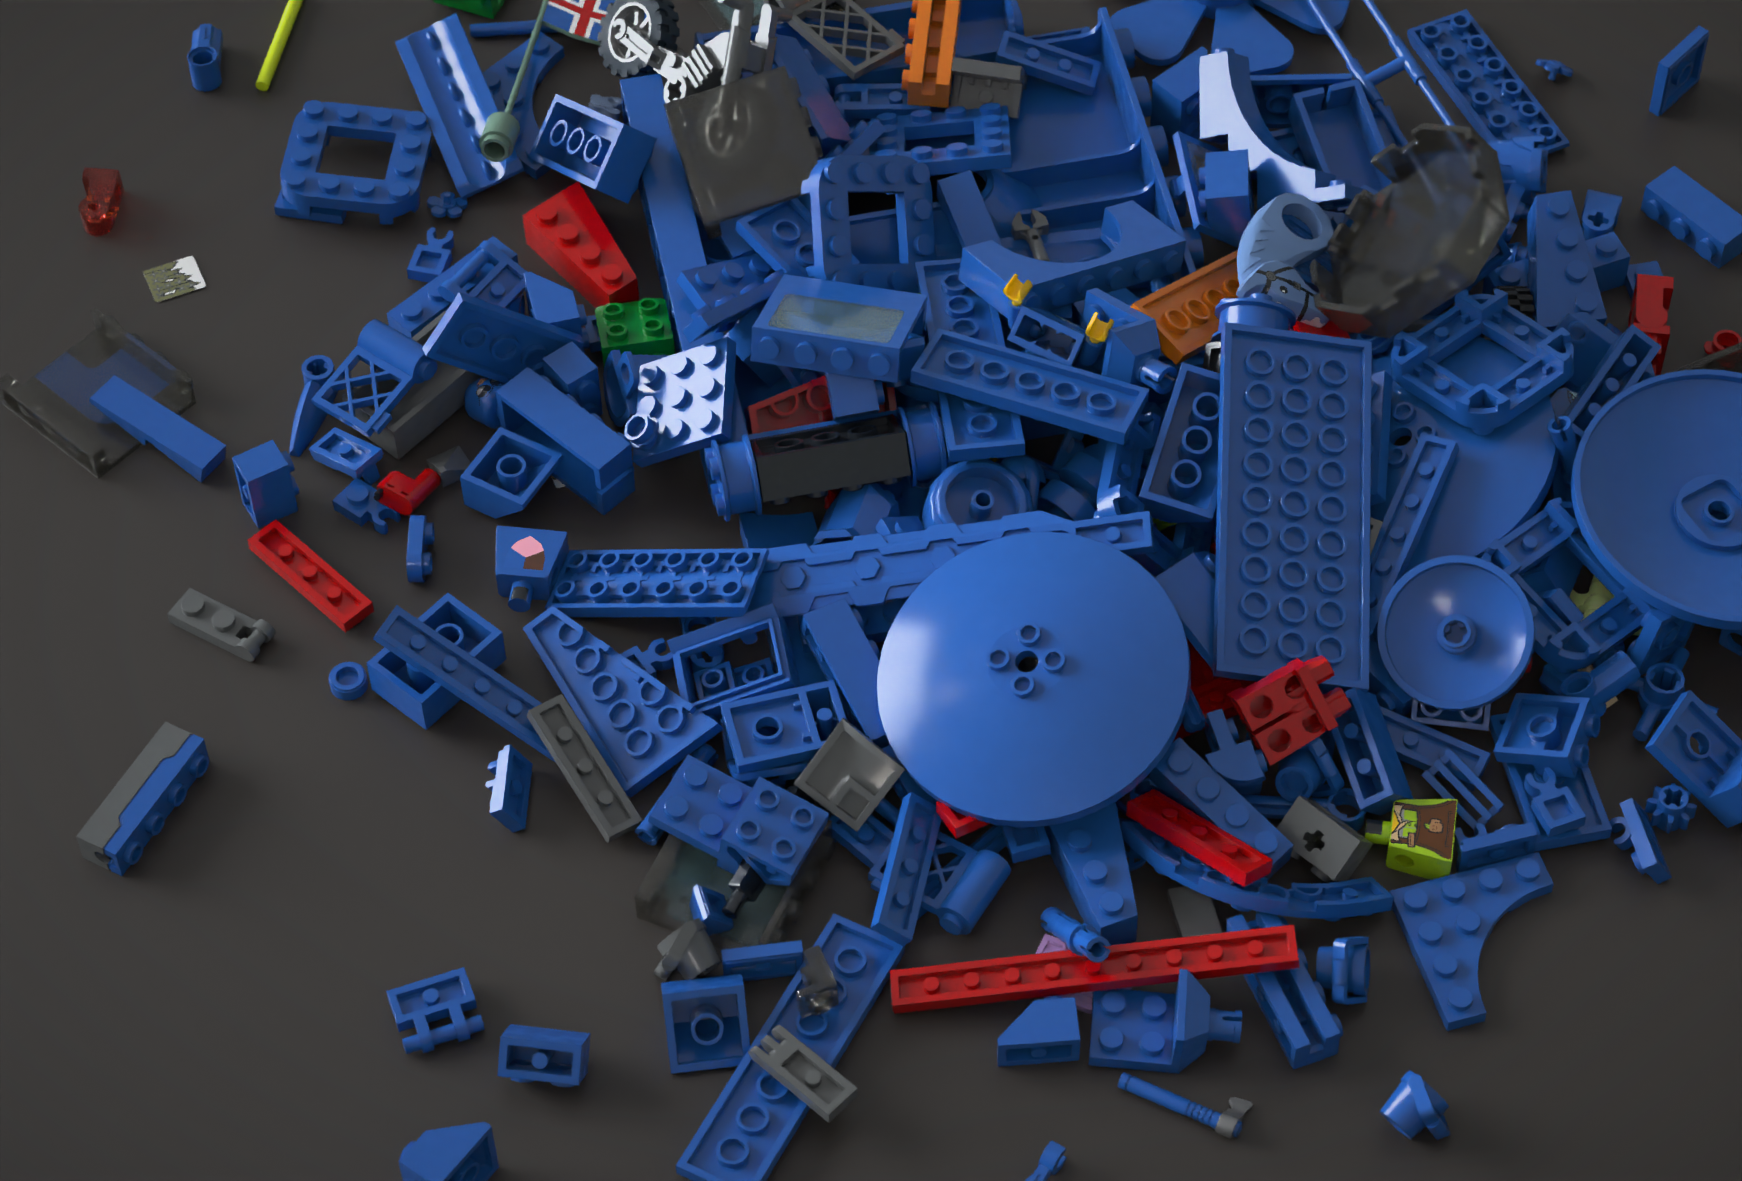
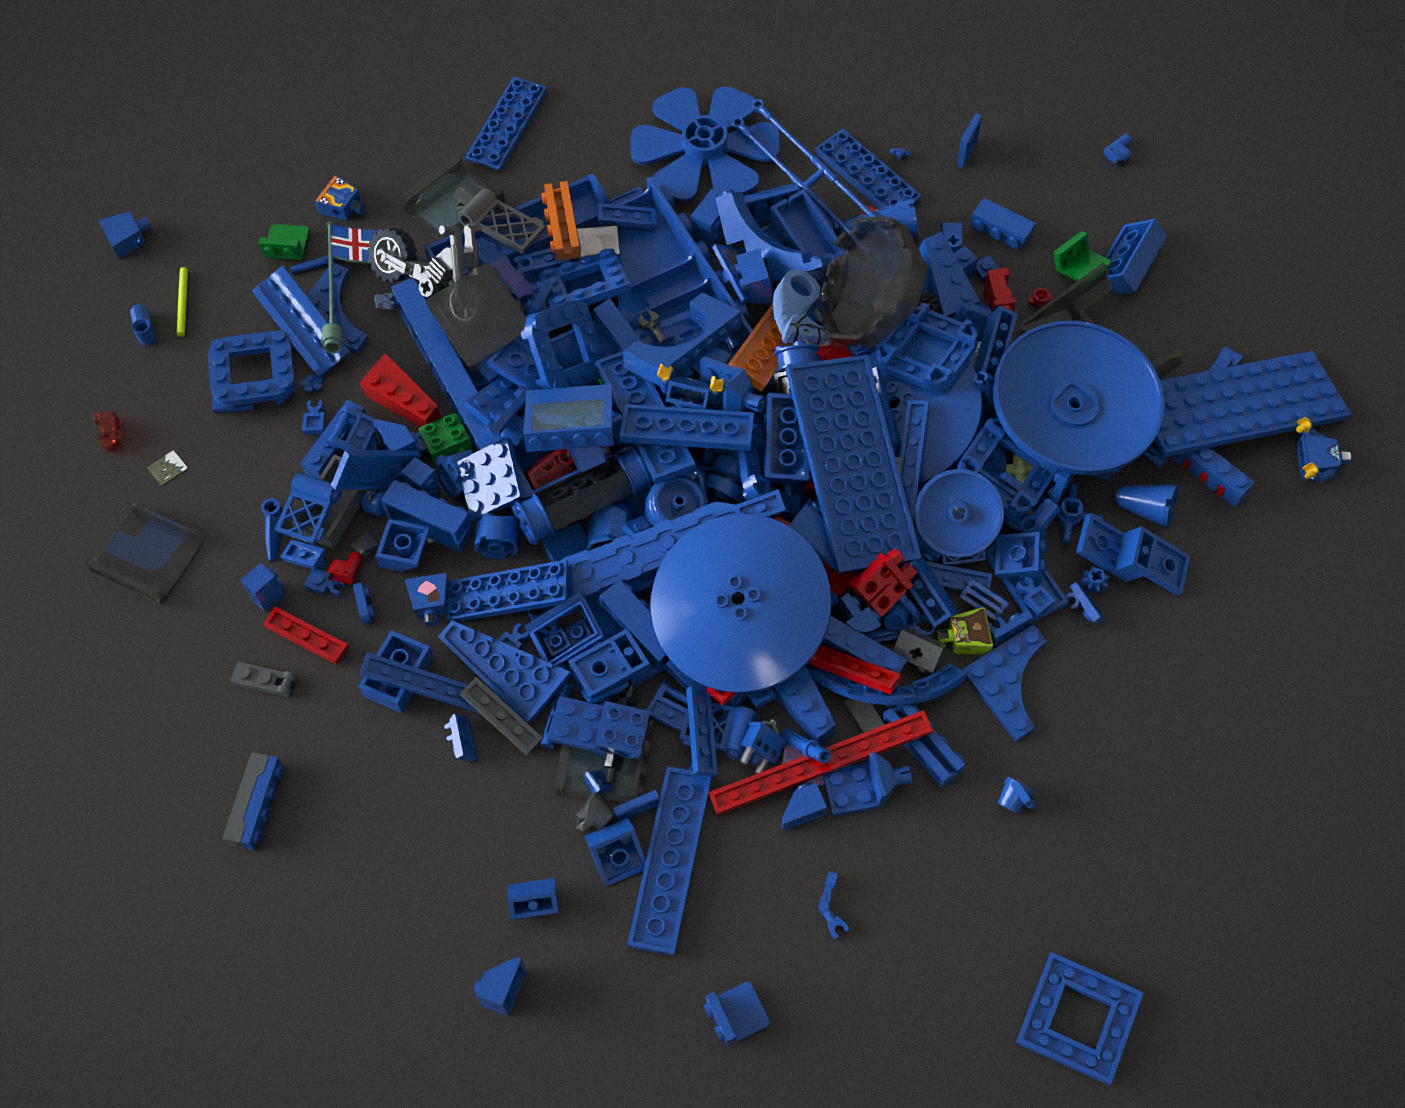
camera: 15 degrees left, 10 degrees up
blue slope [90,375,226,483] -> none
blue tile [328,662,368,700] -> none
blue plate [386,967,485,1054] -> none
blue brick [528,94,657,203] -> none
blue plate [624,413,659,449] -> none
dark grey hinge [748,1025,858,1123] -> none
dark grey plate [794,717,905,831] -> none
clear smoke bracket [796,945,839,1018] -> none
blue piece [1117,1072,1253,1139] -> none
blue piece [1316,936,1371,1005] -> none
none -> blue brick [474,513,519,559]
none -> blue piece [740,720,787,774]

